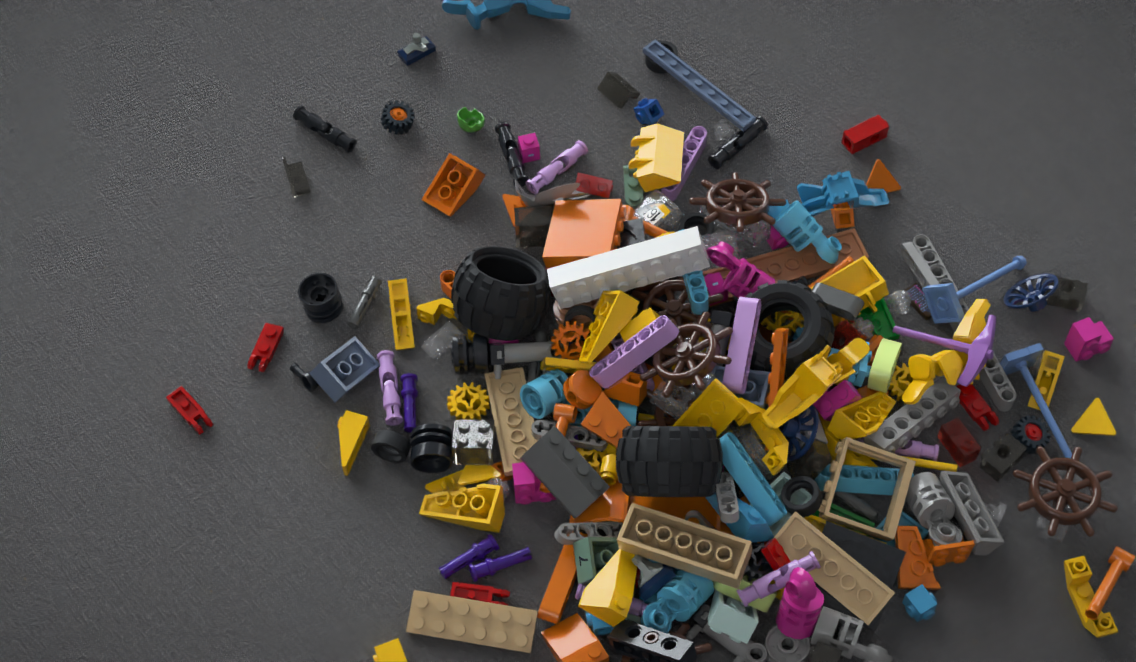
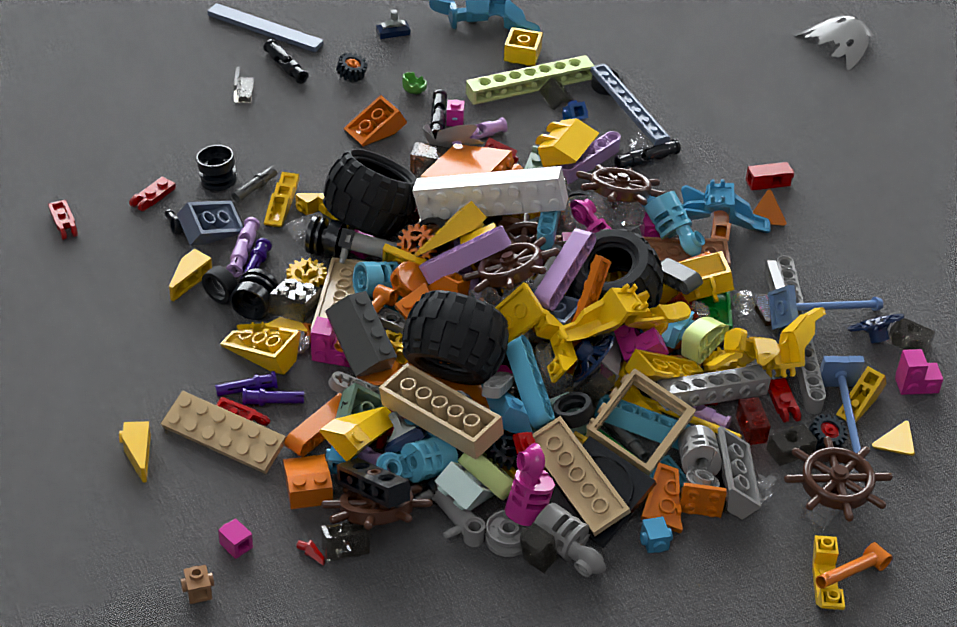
camera: 15 degrees right, 15 degrees down
lavender piece [736,551,821,607] -> none
medium lavender piece [893,315,997,387] -> none
none -> tile [207,3,323,52]
none -> yellowish green brick [466,55,594,105]
none -> yellow brick [504,27,543,66]

